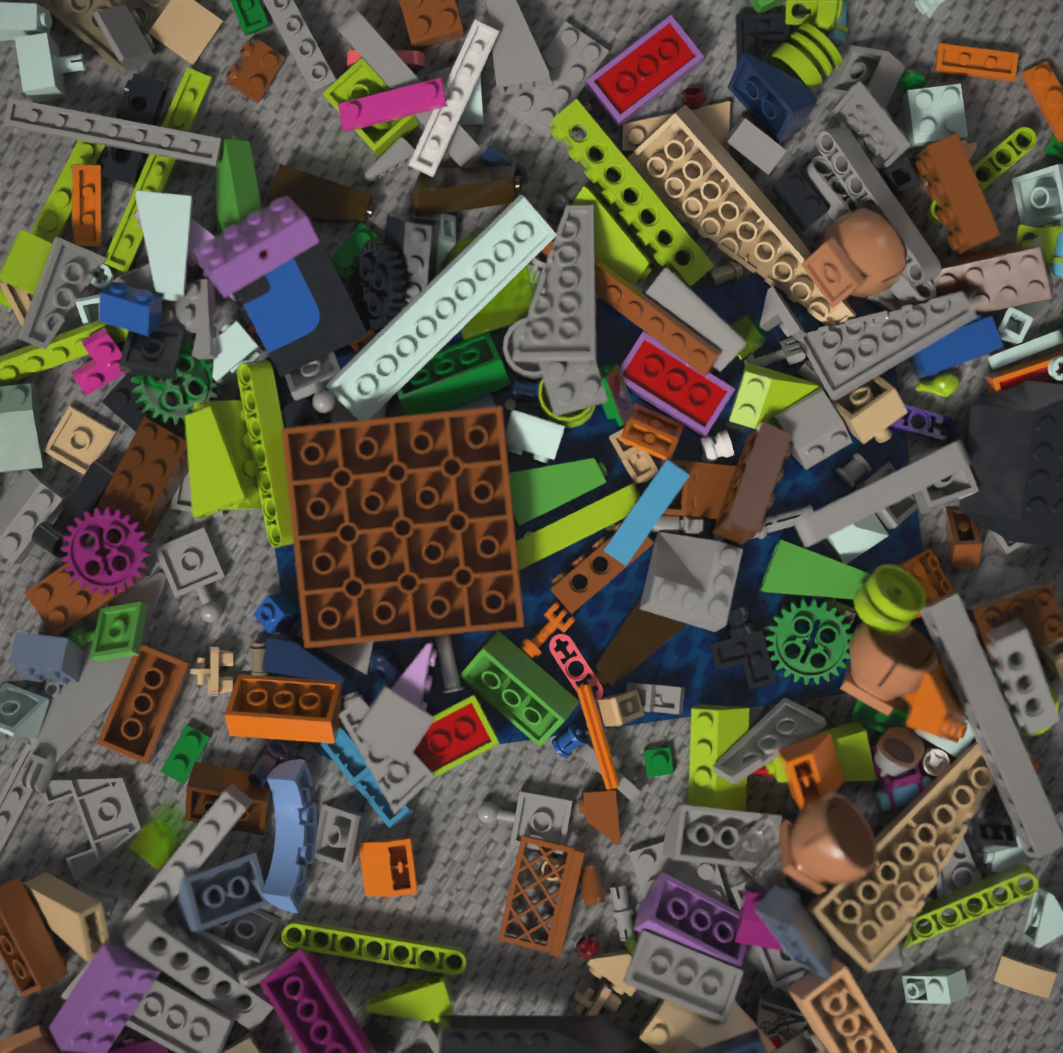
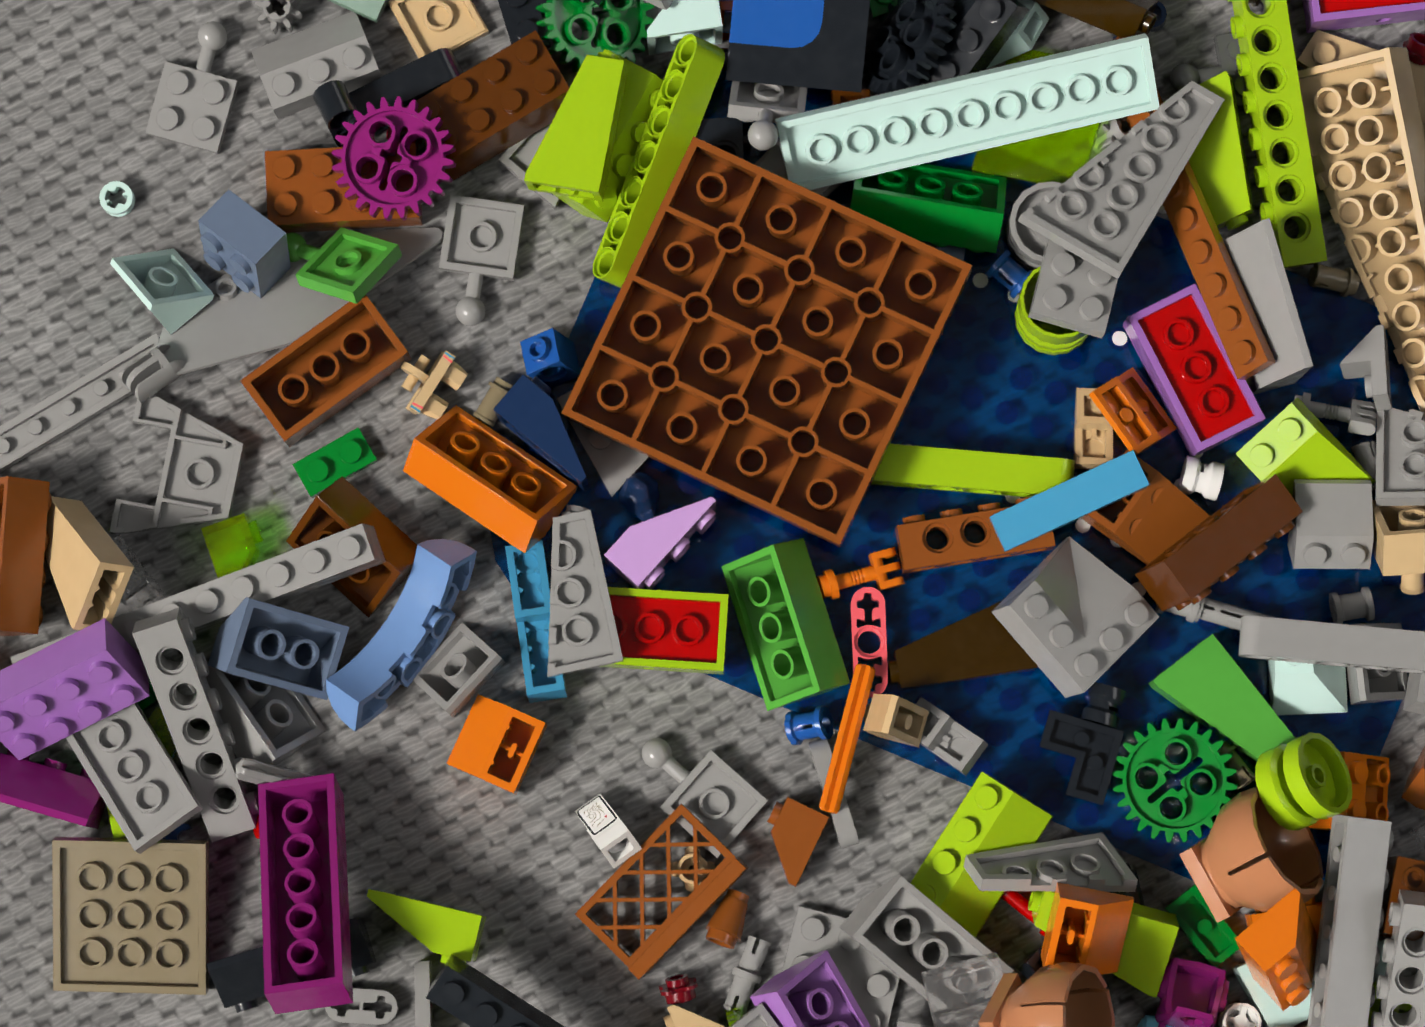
camera: 30 degrees right, 5 degrees down
dark blue bar [247,740,307,788] -> none
lime beam [282,920,467,975] -> none
light grey slope [354,686,434,765] -> none
light grey pin [434,634,464,694] -> none
light aqua slope [505,410,564,464] -> none
bright green slope [509,458,608,526] -> none
panel [598,363,635,426] -> none
green plate [643,747,674,778] -> none
light grey bar [651,516,704,535] -> none
clear neon green tile [730,315,767,359] -> none
light grey piece [875,727,924,777] -> none
none -> white leg [575,793,642,868]

